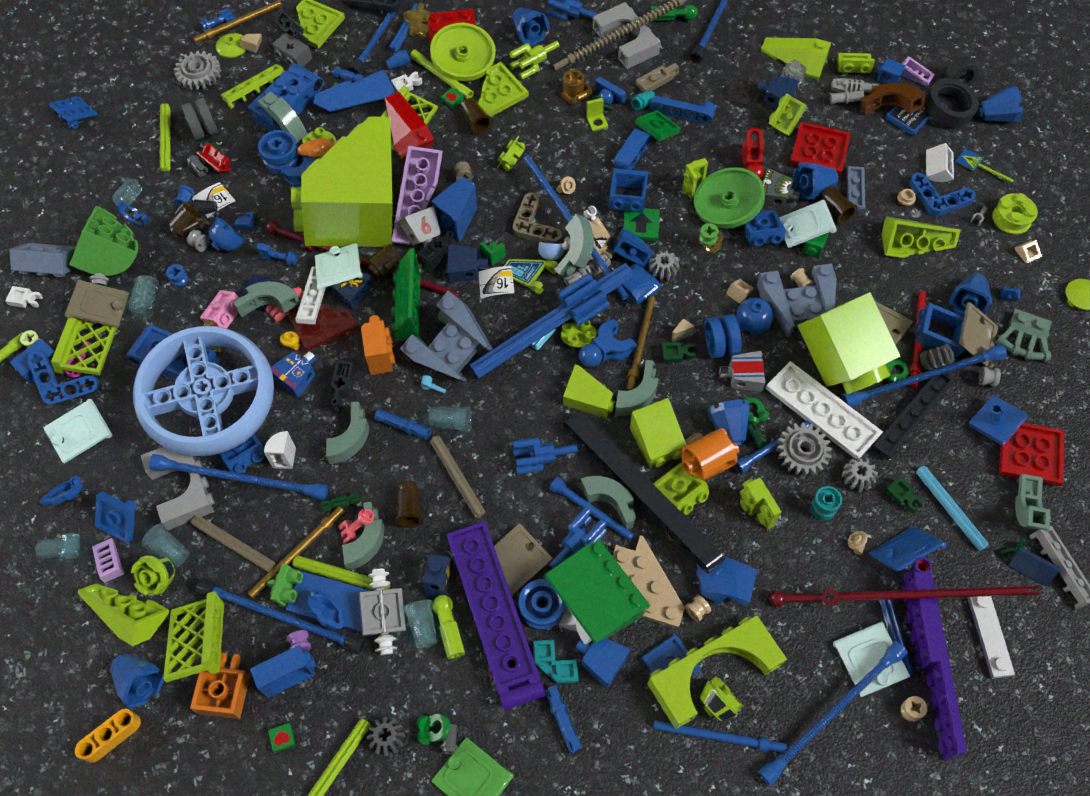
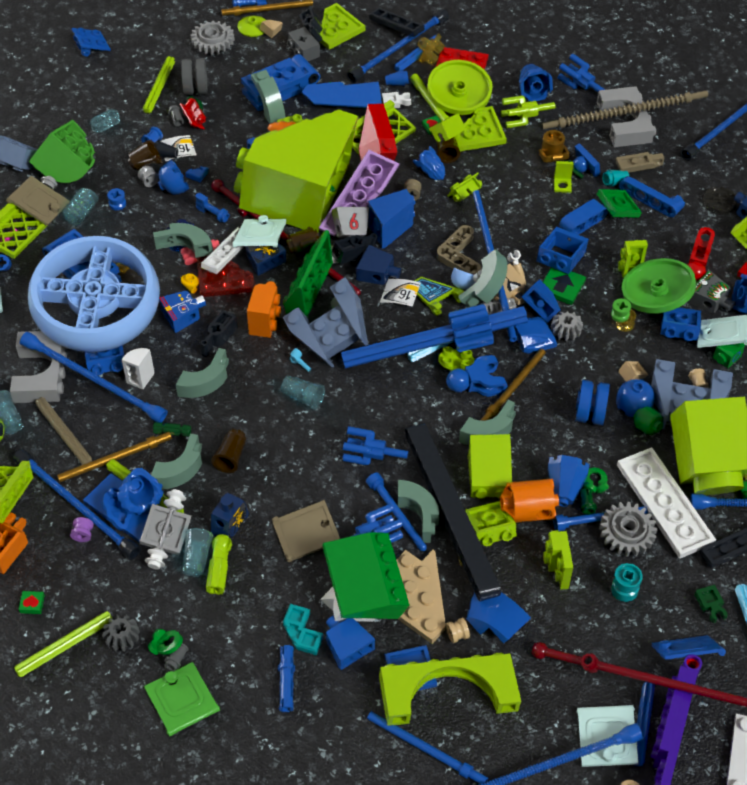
camera: 20 degrees right, 10 degrees down
blue helmet [116,200,150,226] -> none
bright pink bracket [200,290,239,329] -> none
lime hinge [221,64,285,109] -> none
blue window [250,645,317,698] -> none
blue wheel [258,130,301,175] -> none
bright green hips [267,564,303,607] -> none
blue axle [332,67,363,82] -> none
coral hinge [339,509,374,544] -> none
blue pin [374,409,432,440] -> none
dark tan axle [430,436,485,518] -> none
dark purple hinge [446,521,546,711] -> none
green panel [480,241,506,266] -> none
blue wheel [519,579,565,630] -> none
tan plate [556,176,576,194] -> none
lime slope [563,364,615,418] -> none
green piece [650,4,698,21] -> none
dark green plate [662,342,696,363] -> none
tan slope [671,319,695,342] -> none
lime cone [699,676,744,721] -> none
torso [719,351,765,392] -> none
light grey gear [842,457,878,492] -> none
tan plate [848,531,868,555] -> none
none -> blue hair [117,468,163,516]
none -> blue piece [413,146,445,180]
none -> lime hinge [429,113,466,142]
none -> green head [634,406,663,435]

